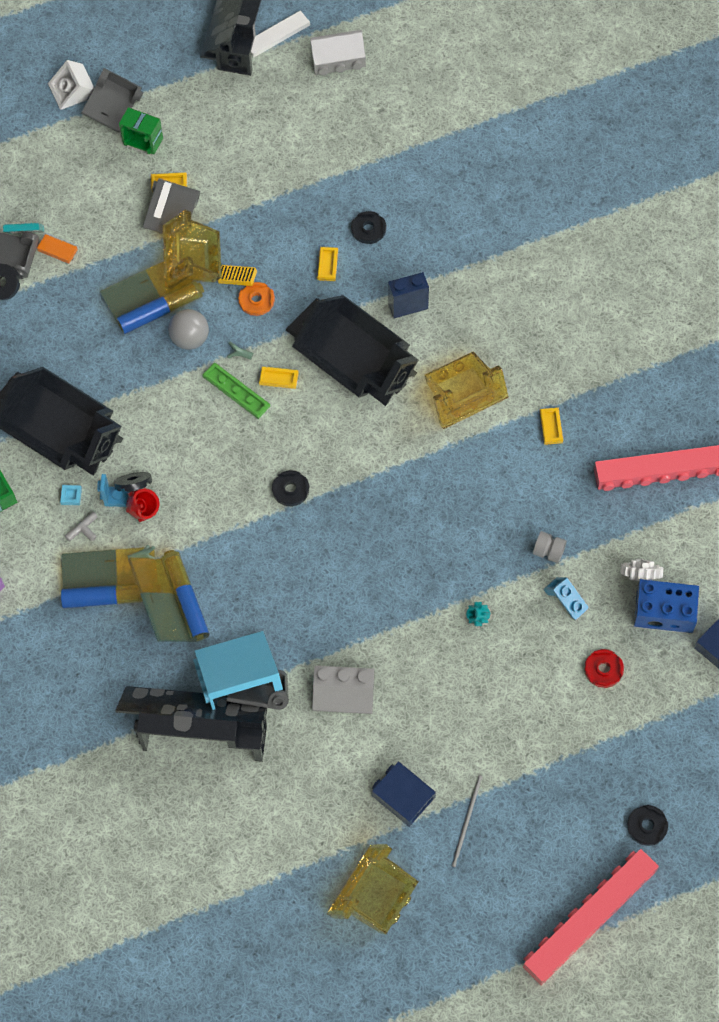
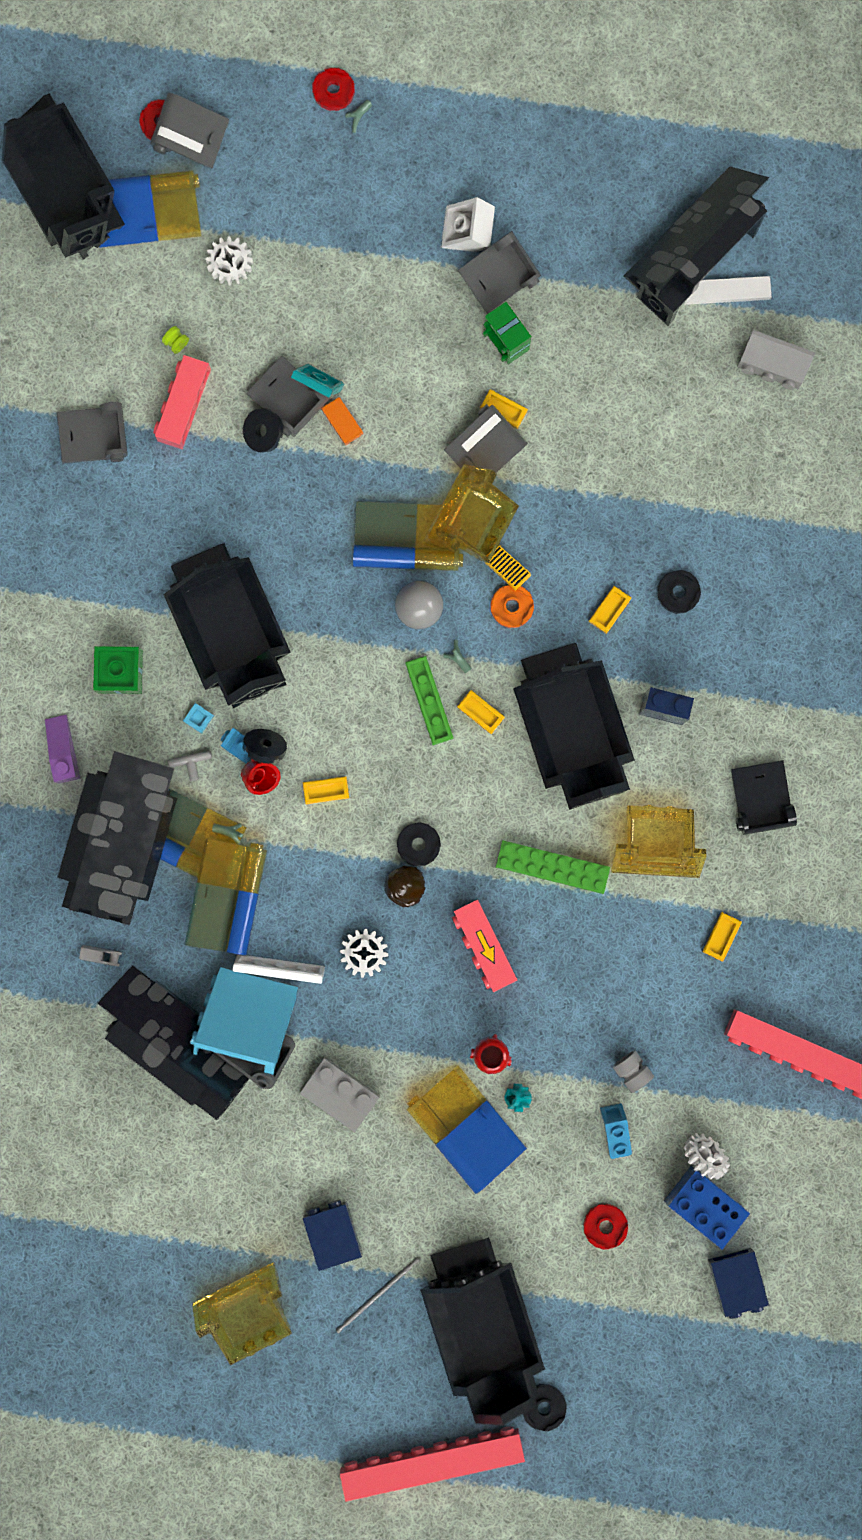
camera: 30 degrees right, 20 degrees up
none -> black panel [57,751,177,925]
none -> light grey bar [79,945,122,967]
none -> white tile [233,954,325,984]
none -> yellow tile [303,776,349,805]
none -> white gear [340,929,389,978]
none -> dark brown hair [384,866,426,908]
none -> door [406,1066,527,1194]
none -> black panel [420,1237,545,1425]
none -> coral brick [451,900,517,992]
none -> red piece [470,1034,512,1074]
none -> bright green piece [495,840,610,894]
none -> black door [731,760,797,835]

